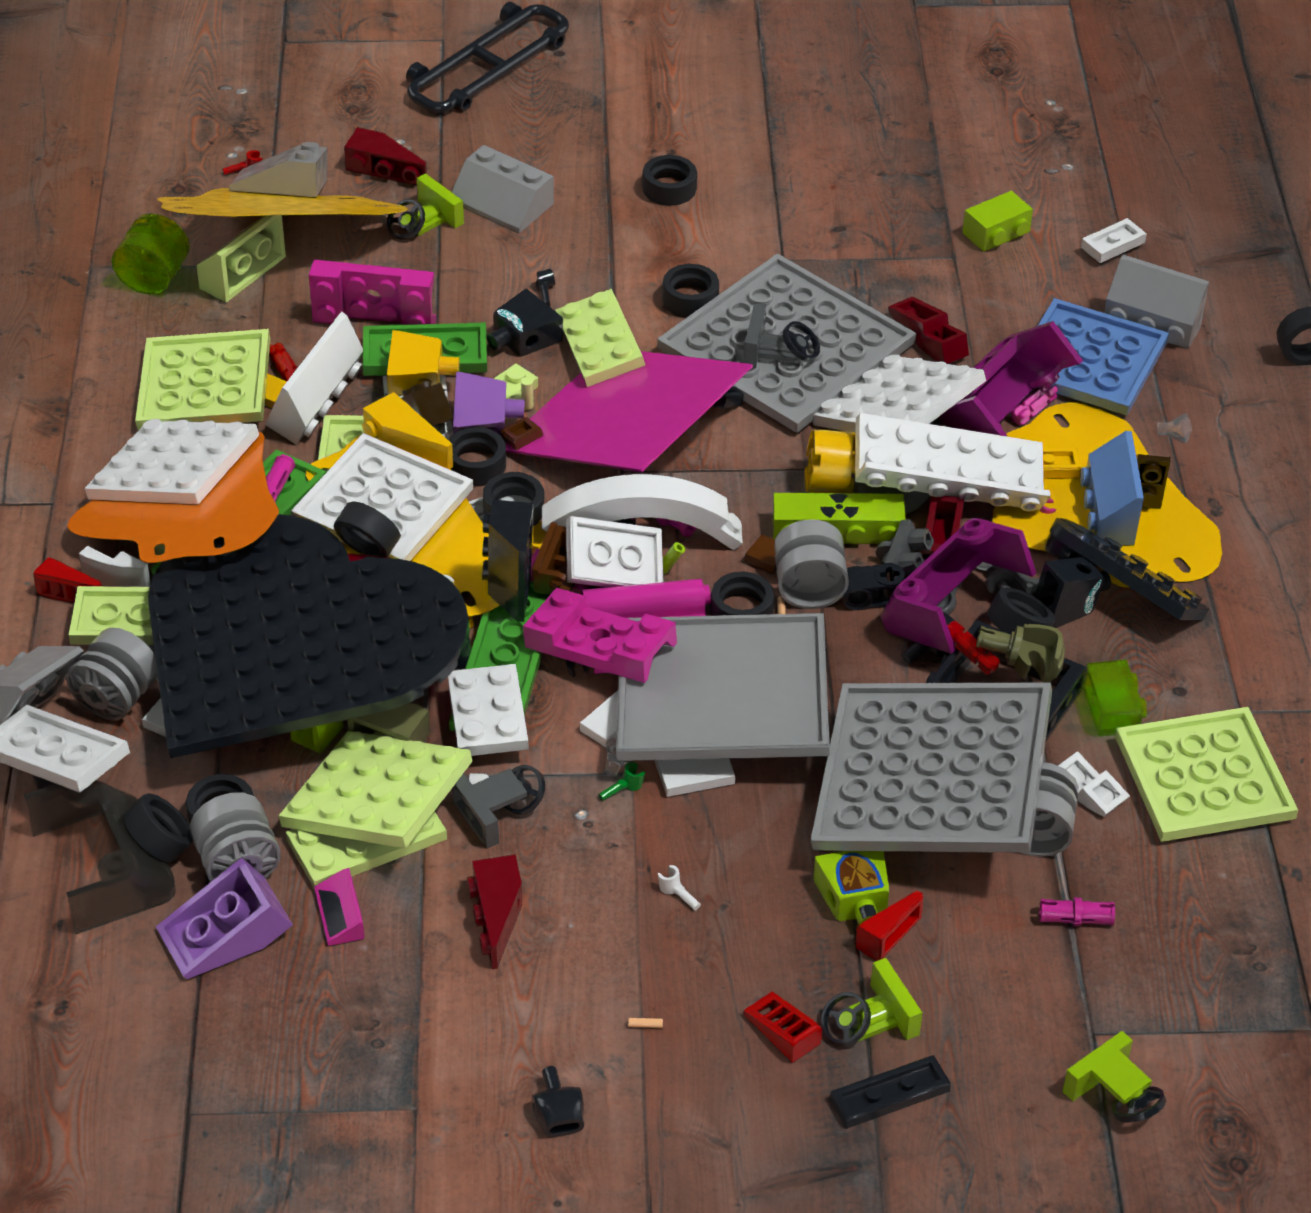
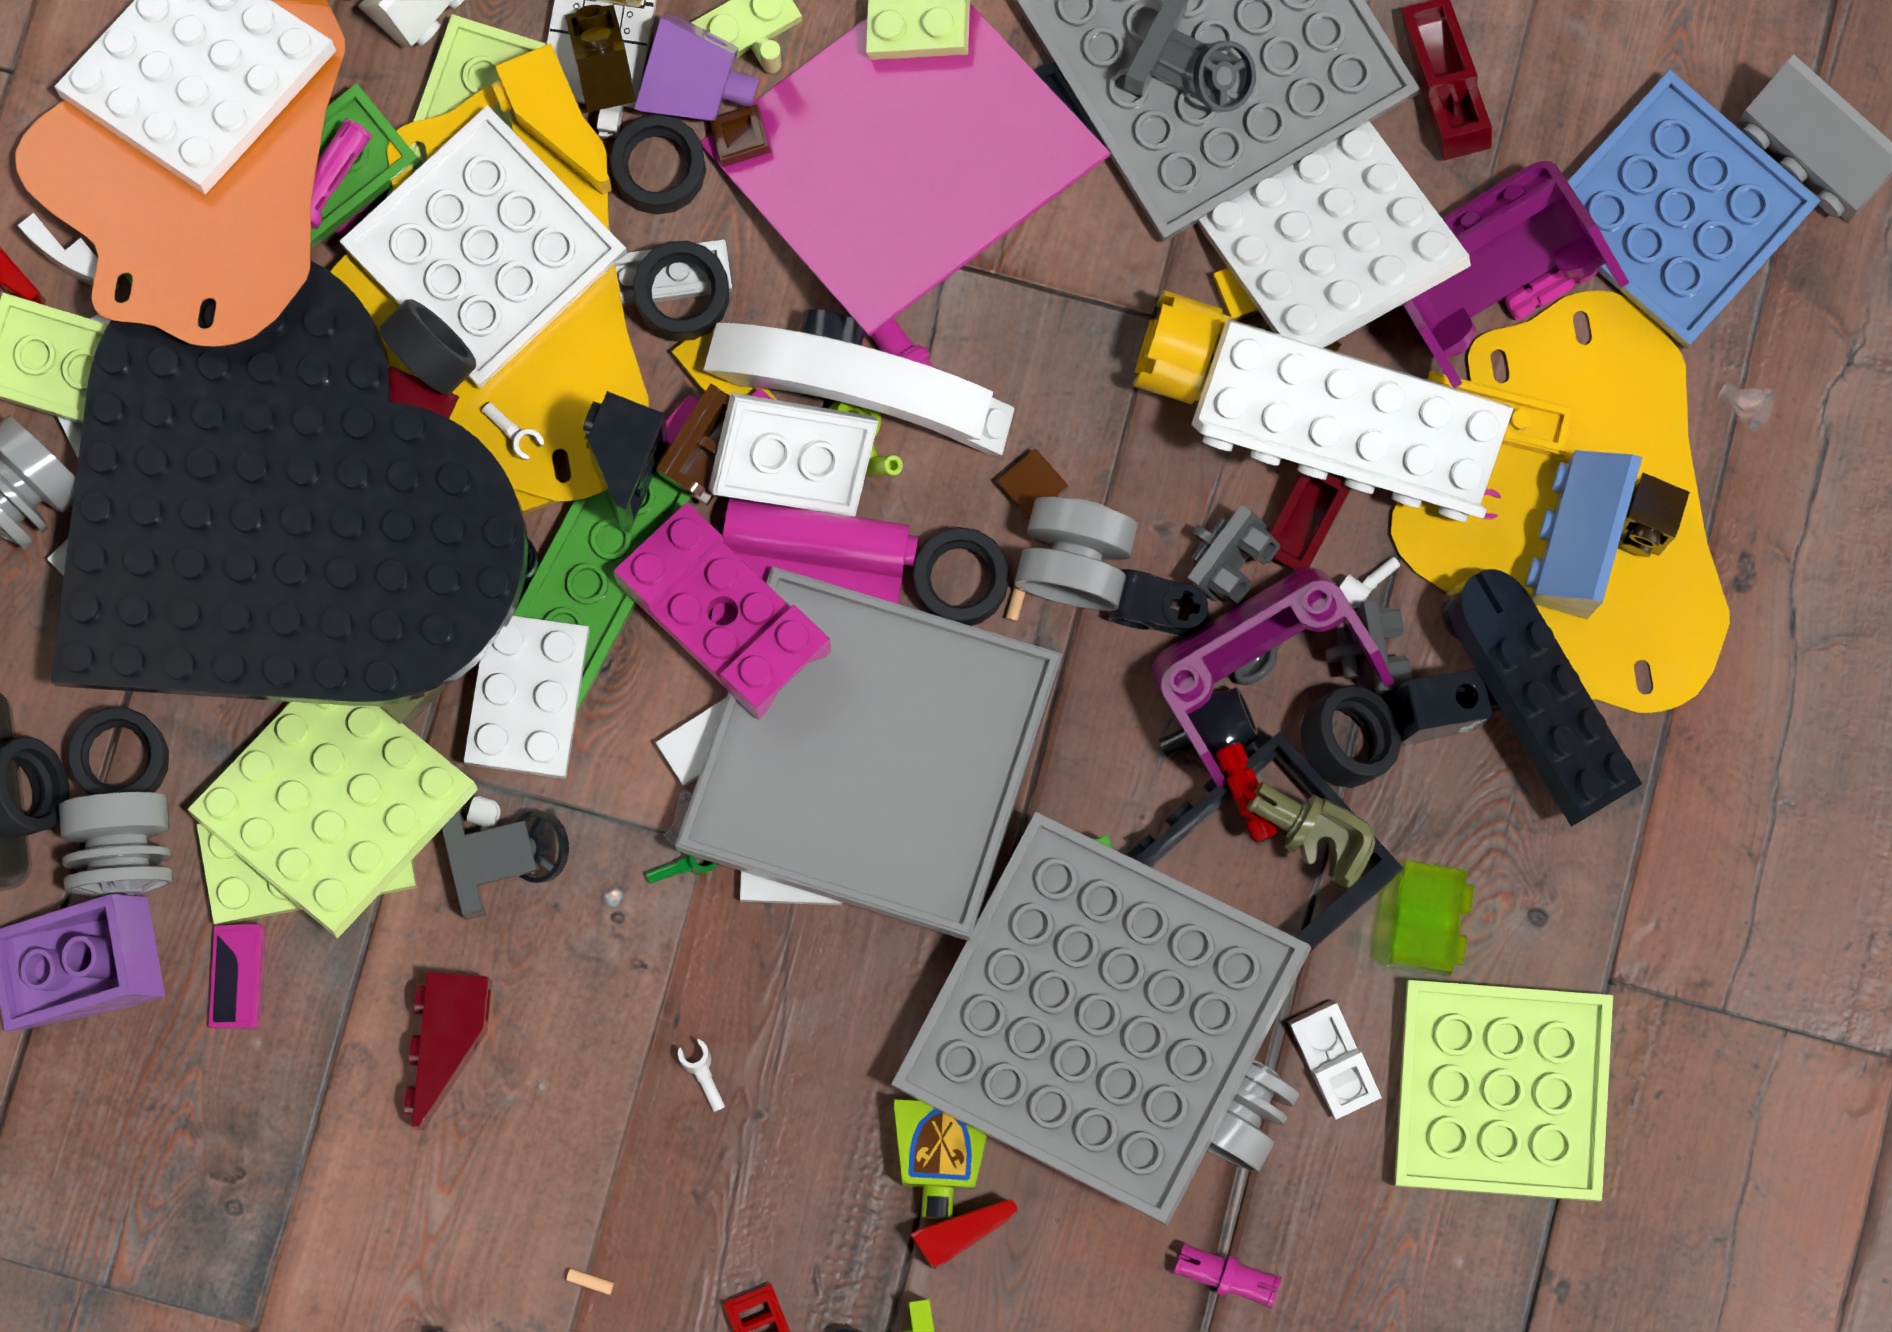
camera: 15 degrees right, 35 degrees up
lime brick [772,493,906,544] -> none

